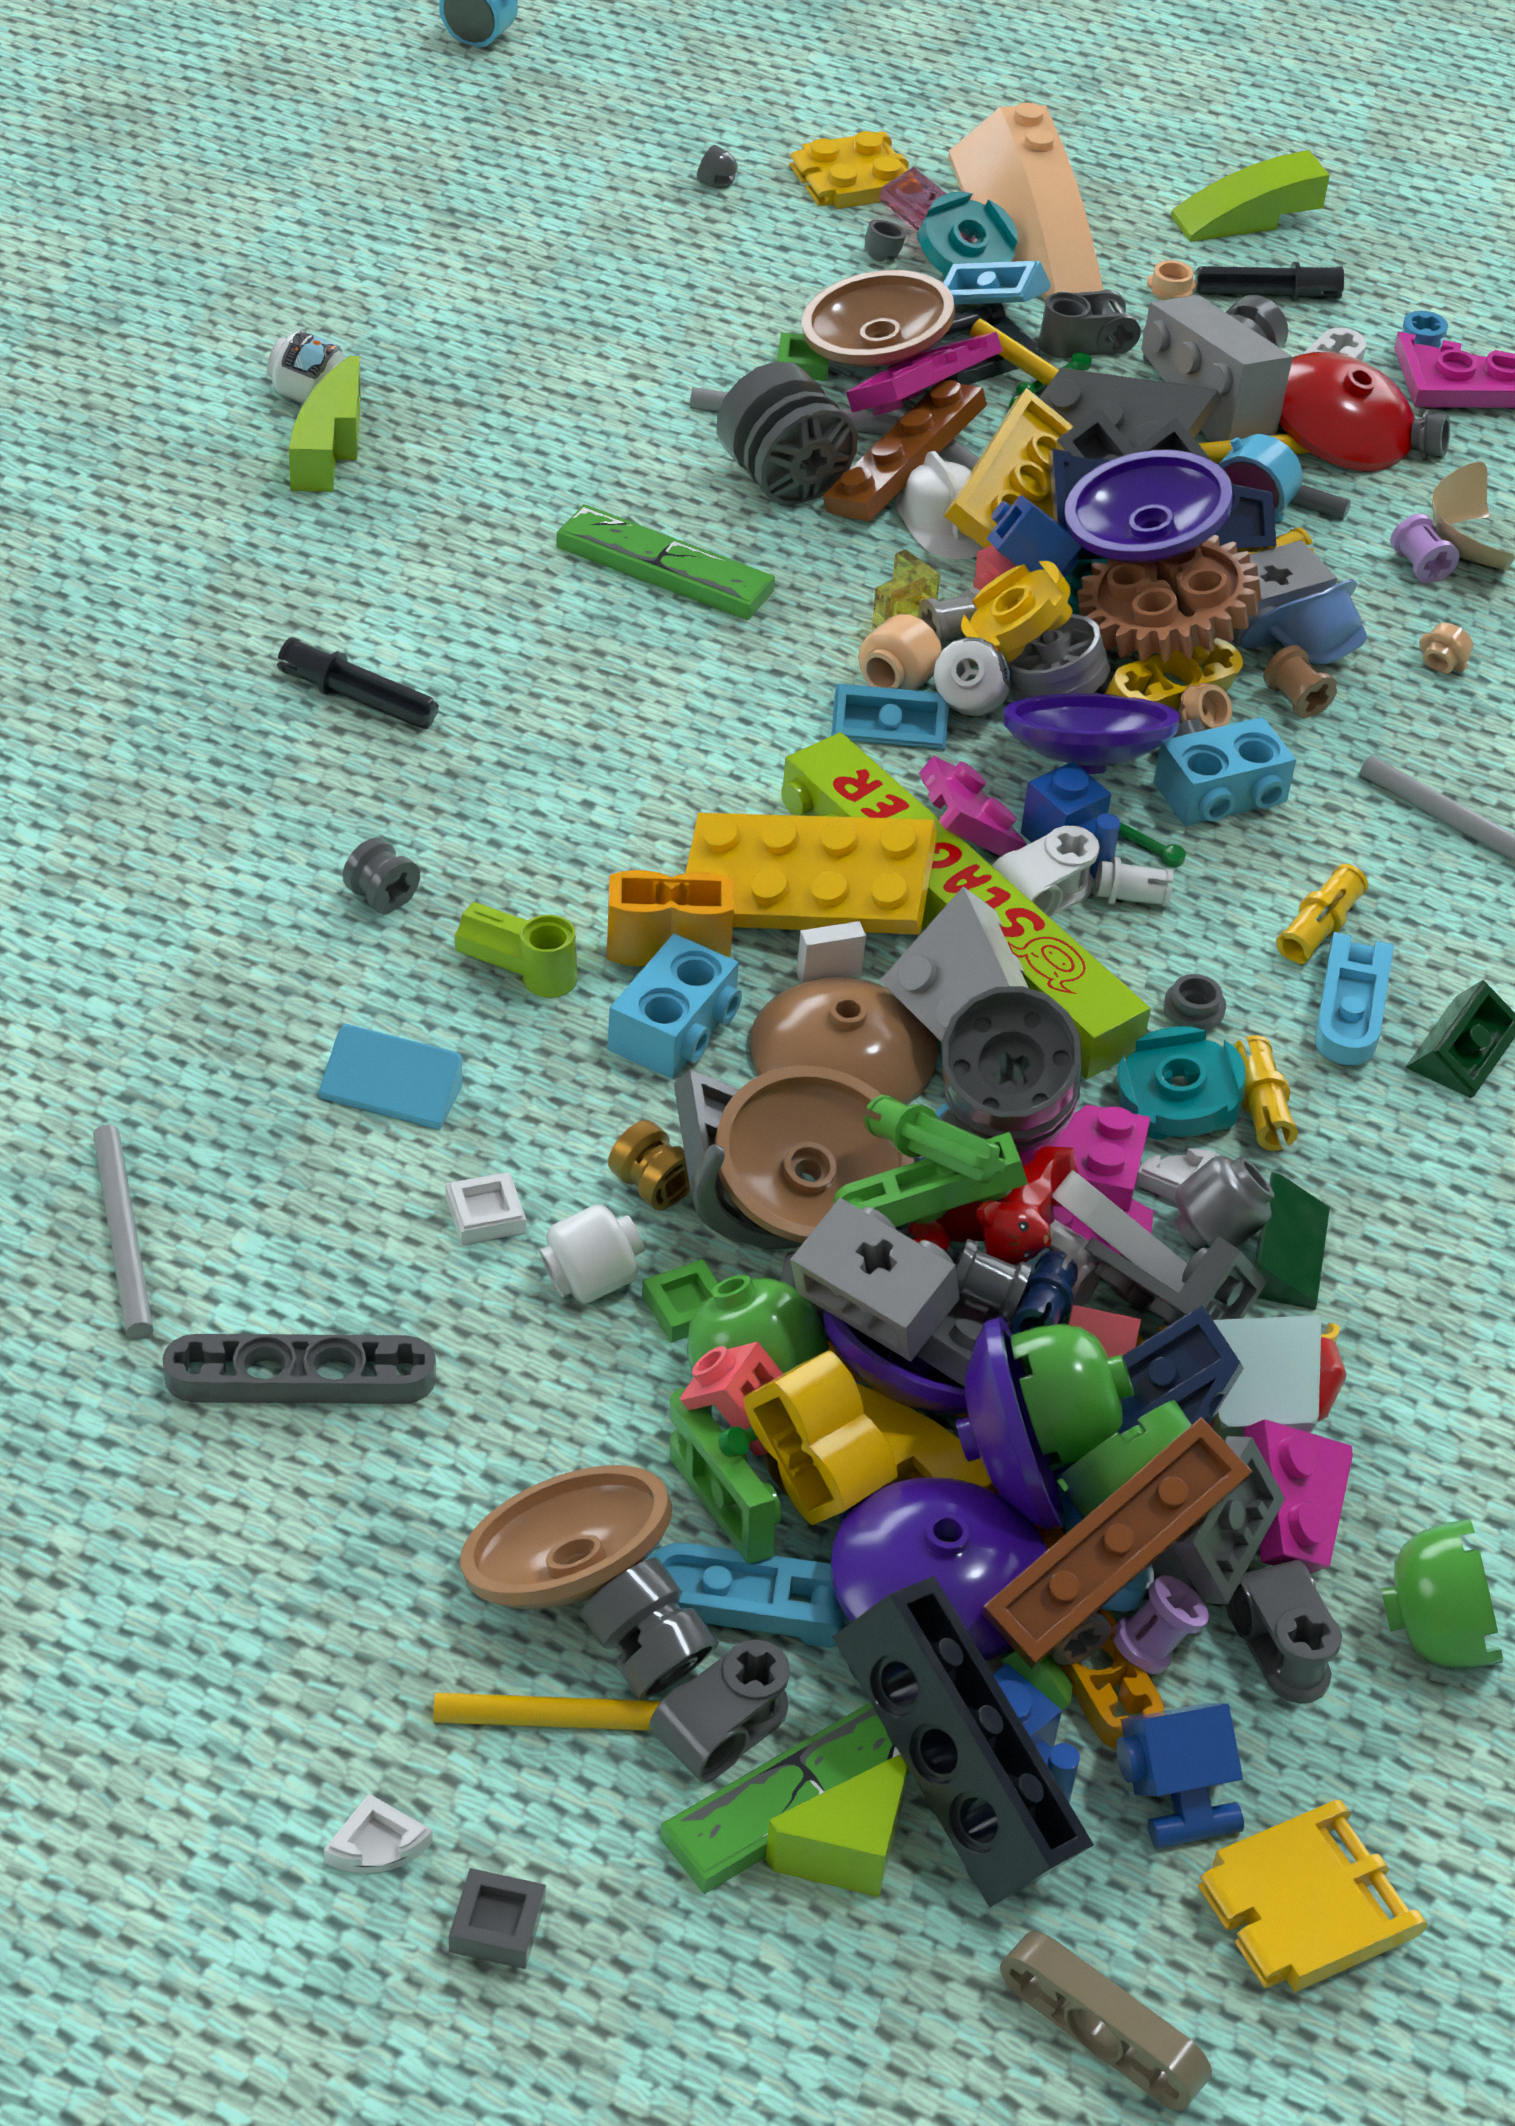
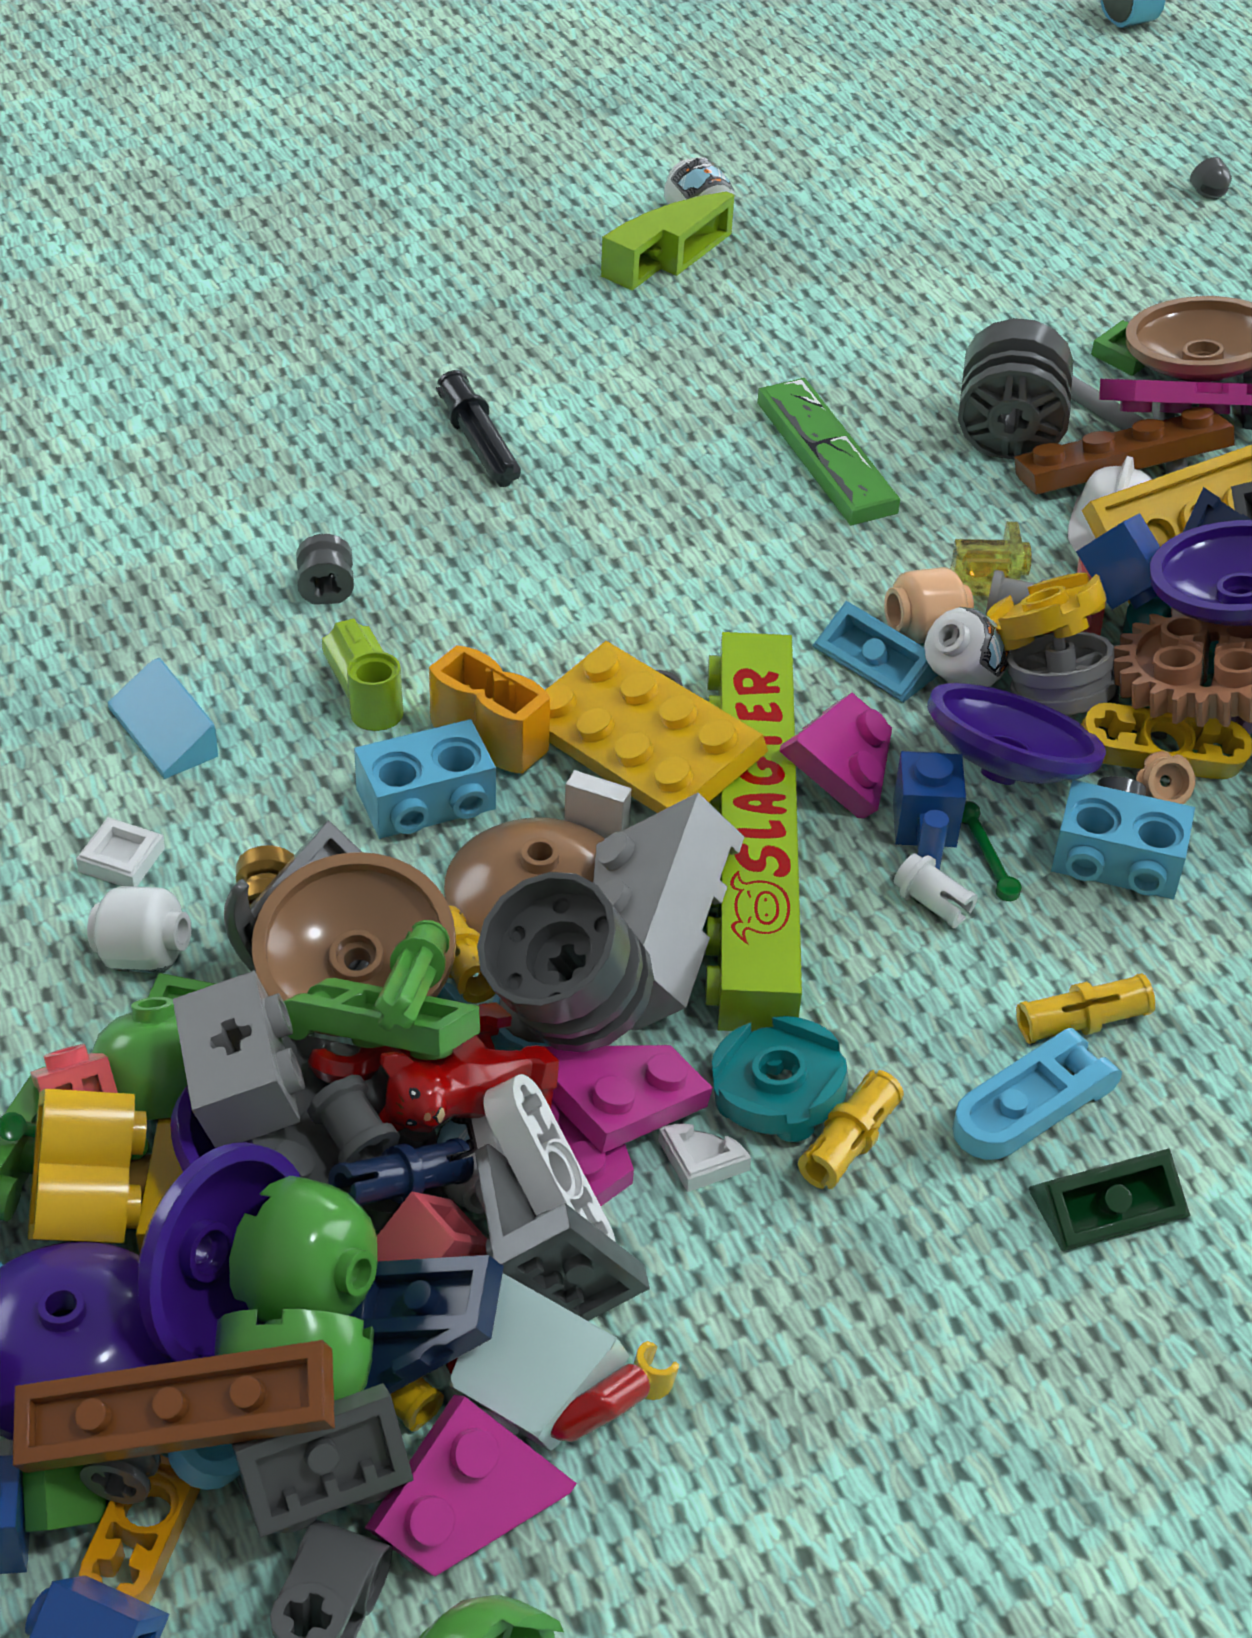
camera: 40 degrees right, 0 degrees up
white piece [992,826,1099,918] -> none
lavender bush [1113,1575,1209,1674] -> none
dark grey plate [1163,974,1226,1030] -> none
flat silver head [1174,1156,1274,1250] -> none
dark green slope [1254,1172,1330,1310] -> none

